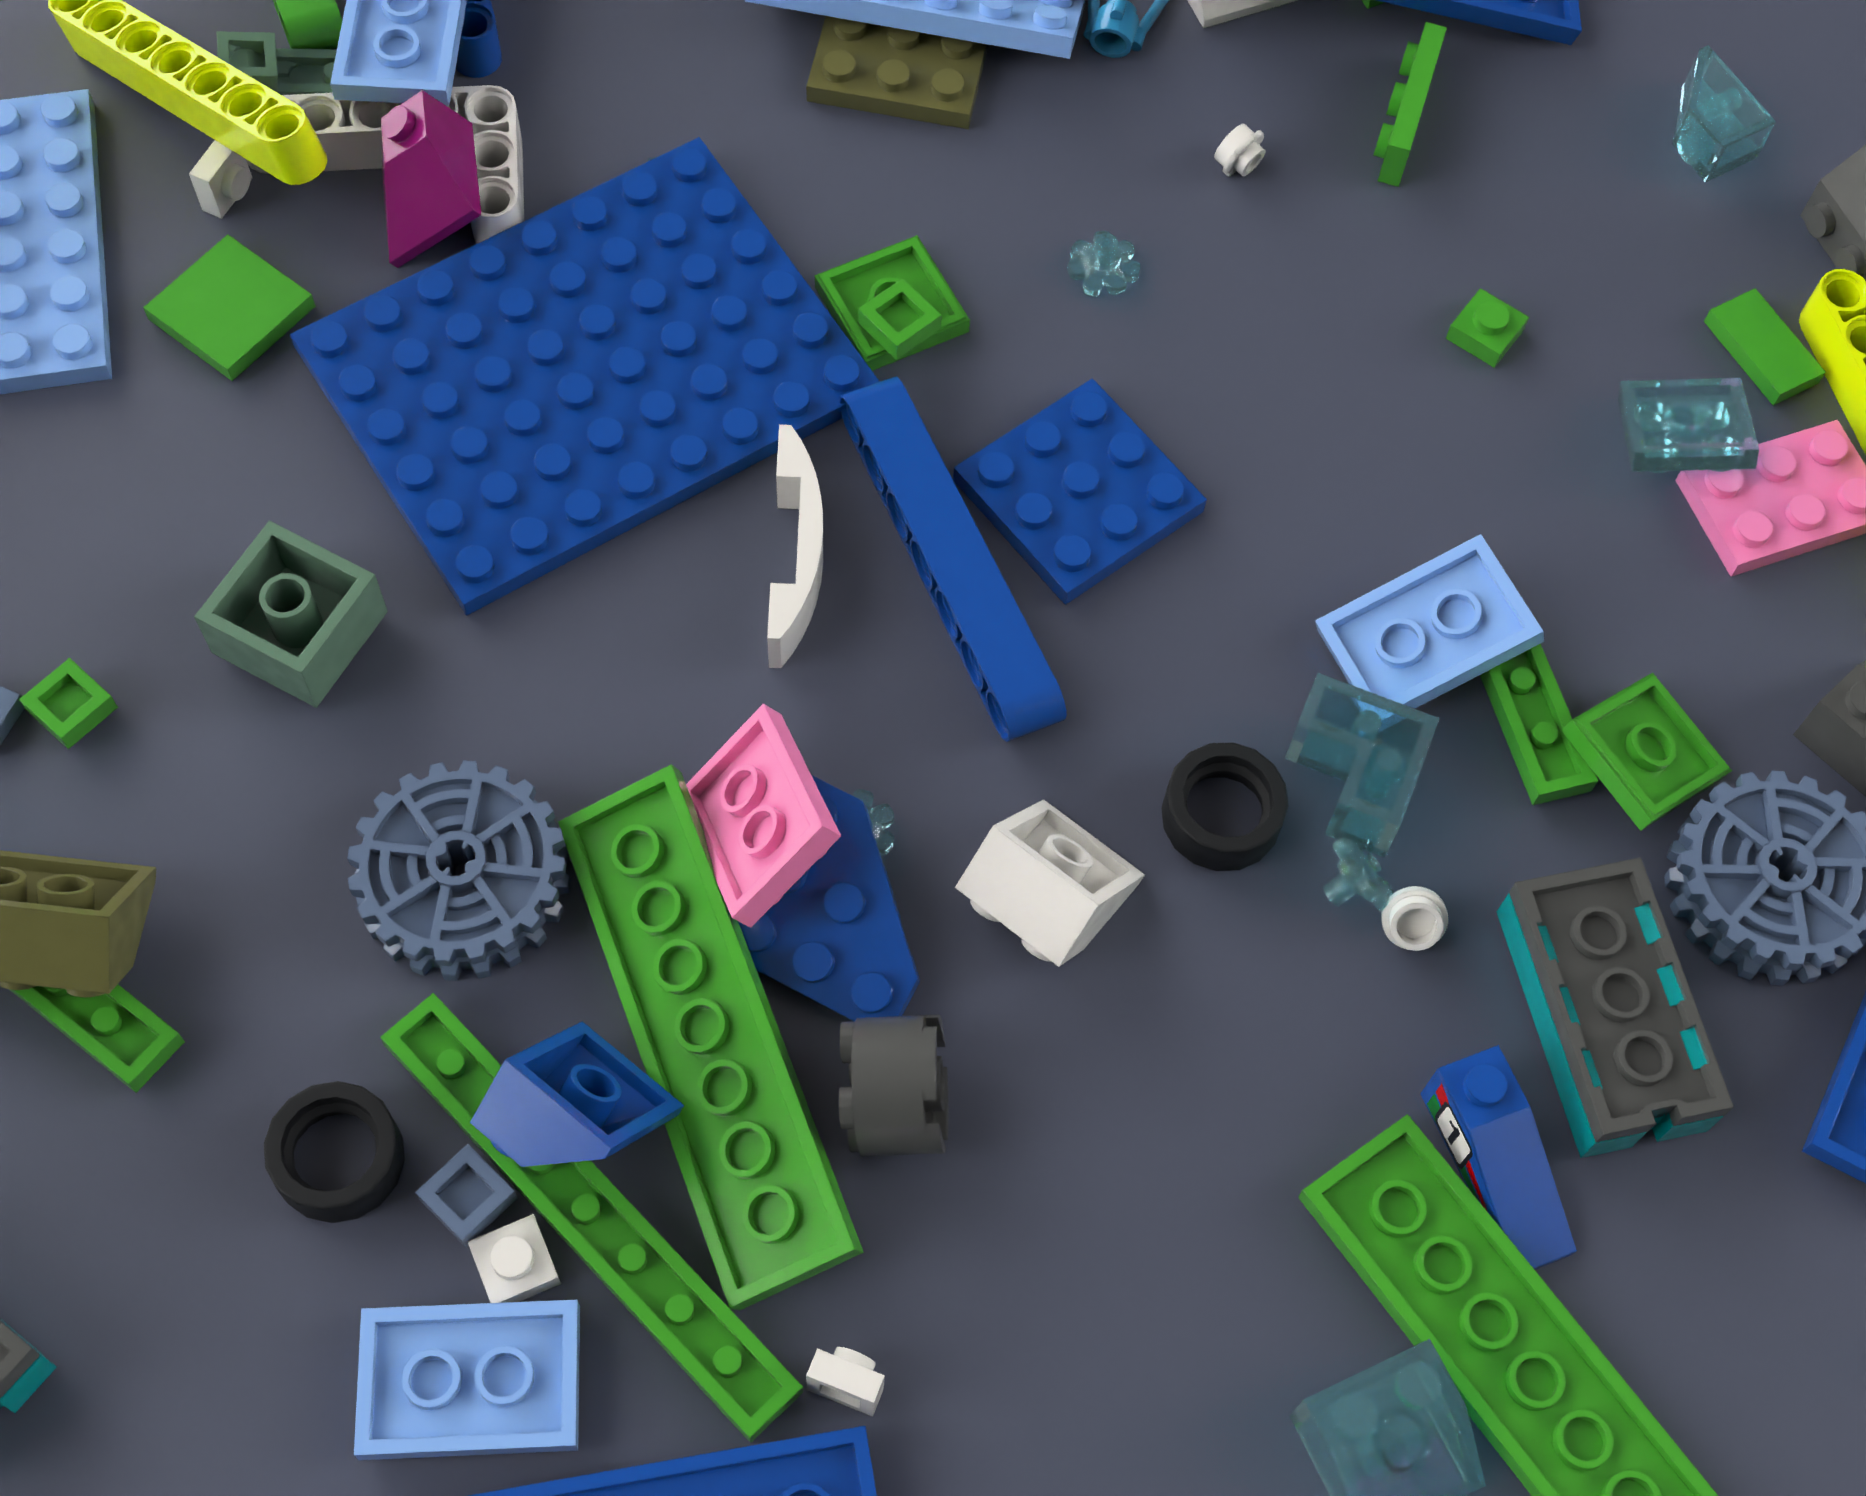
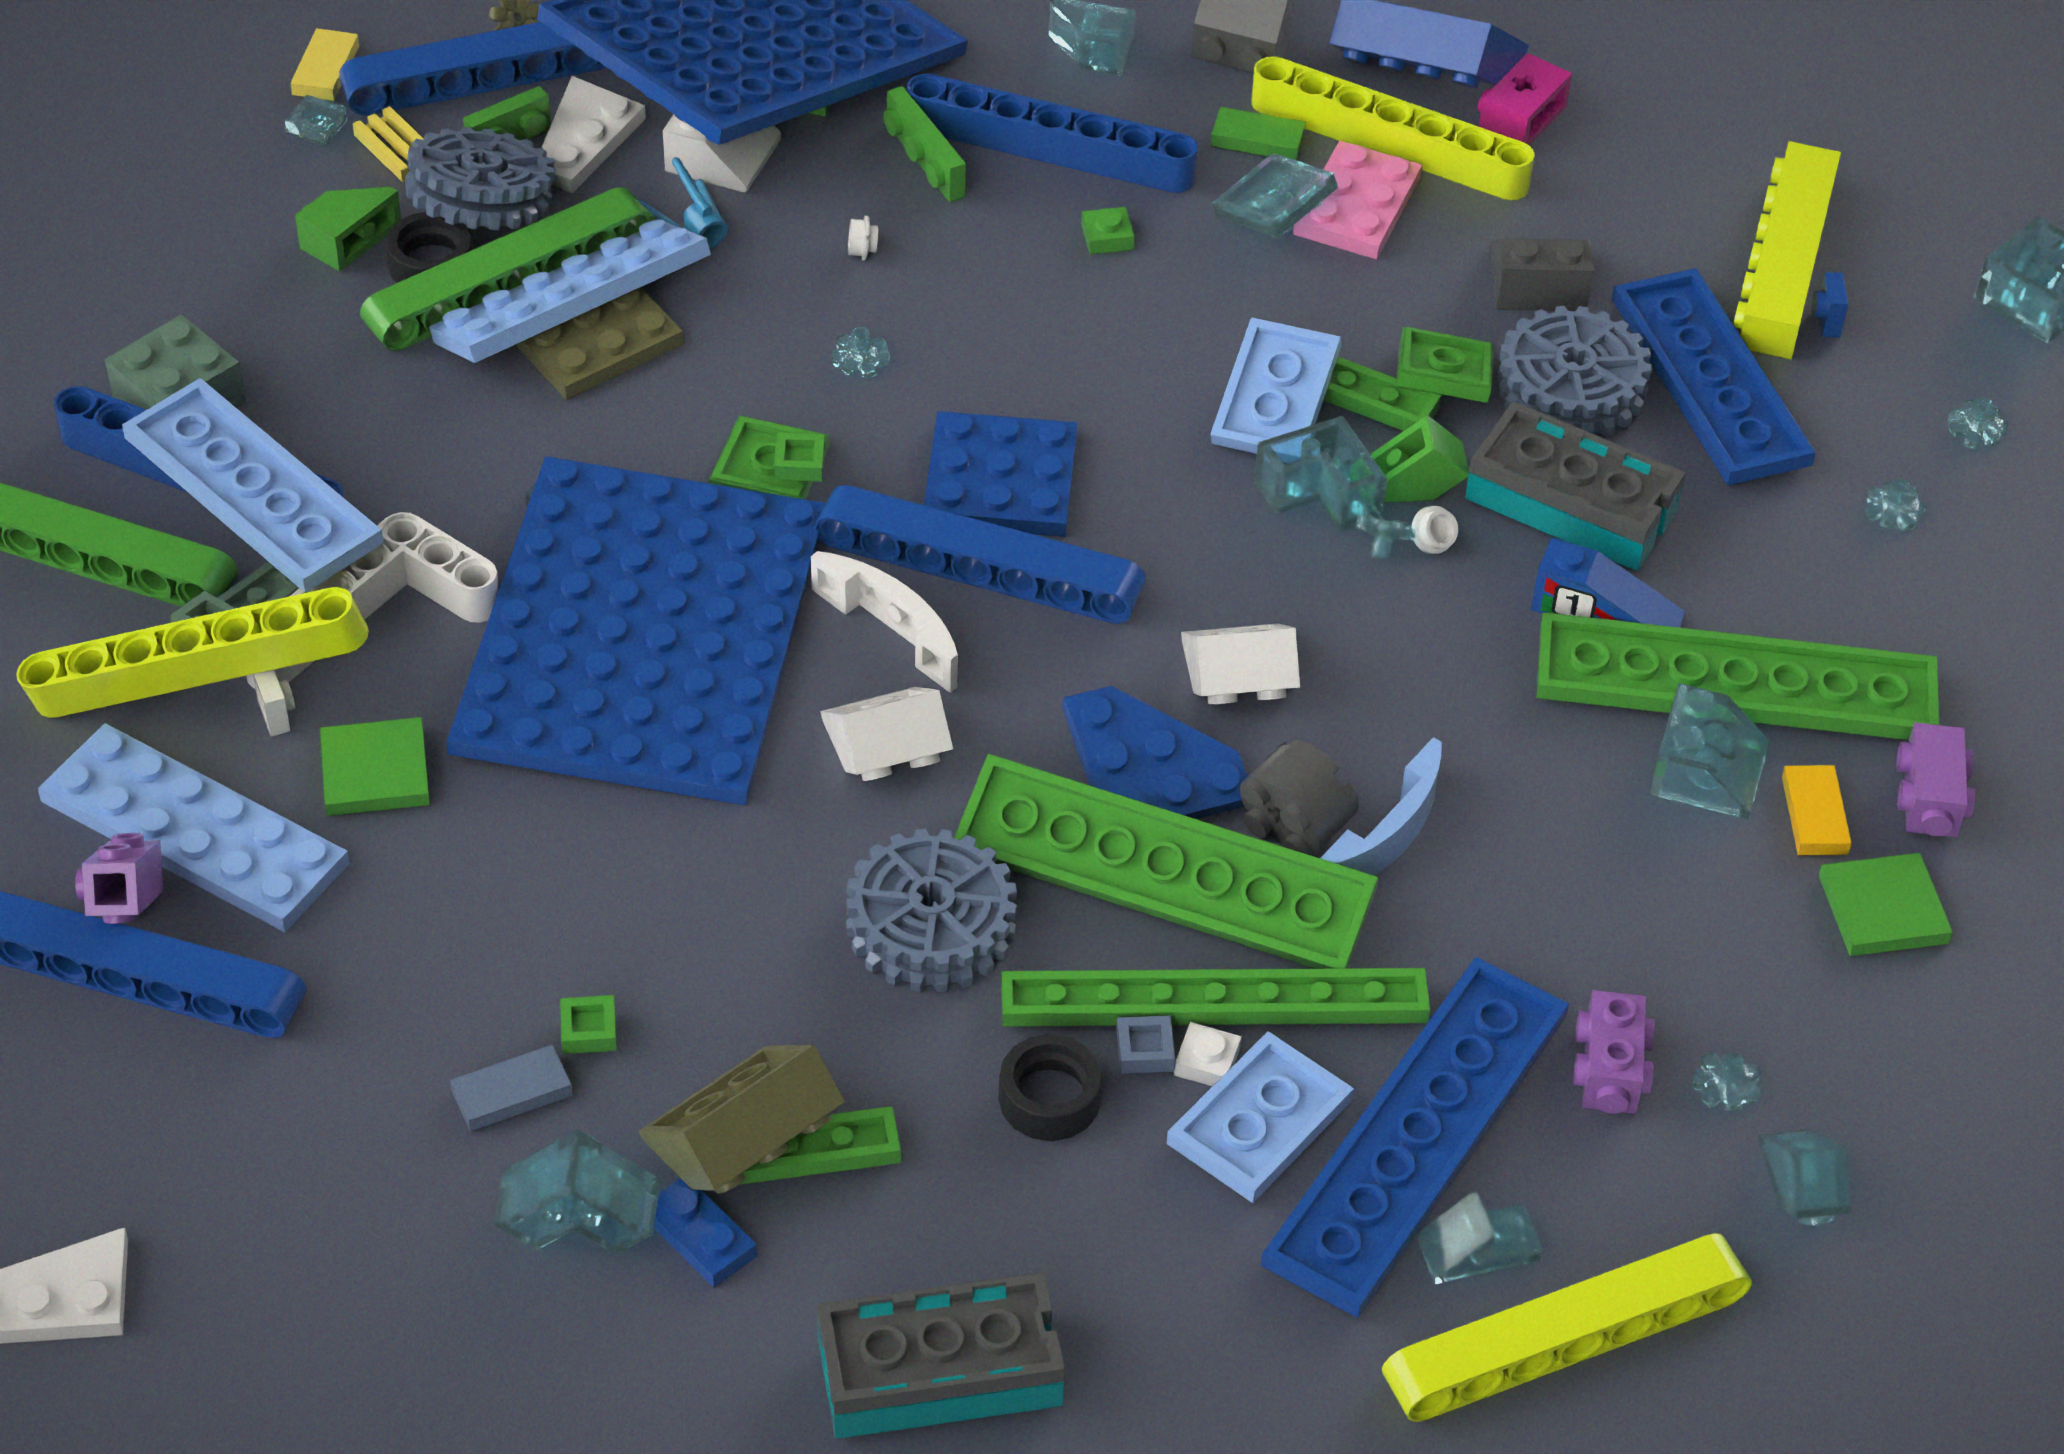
camera: 45 degrees left, 15 degrees down
sand green brick [194,520,388,708] -> none
magenta slope [381,90,481,268] -> none
blue slope [470,1021,684,1167] -> none
bright pink plate [686,704,841,928] -> none
white plate [806,1347,885,1417] -> none
black tyre [1161,742,1289,871] -> none
none -> white slope [820,687,953,781]
none -> blue beam [907,74,1198,193]
none -> light blue slope [1320,737,1442,876]
none -> bright green slope [1354,415,1469,503]

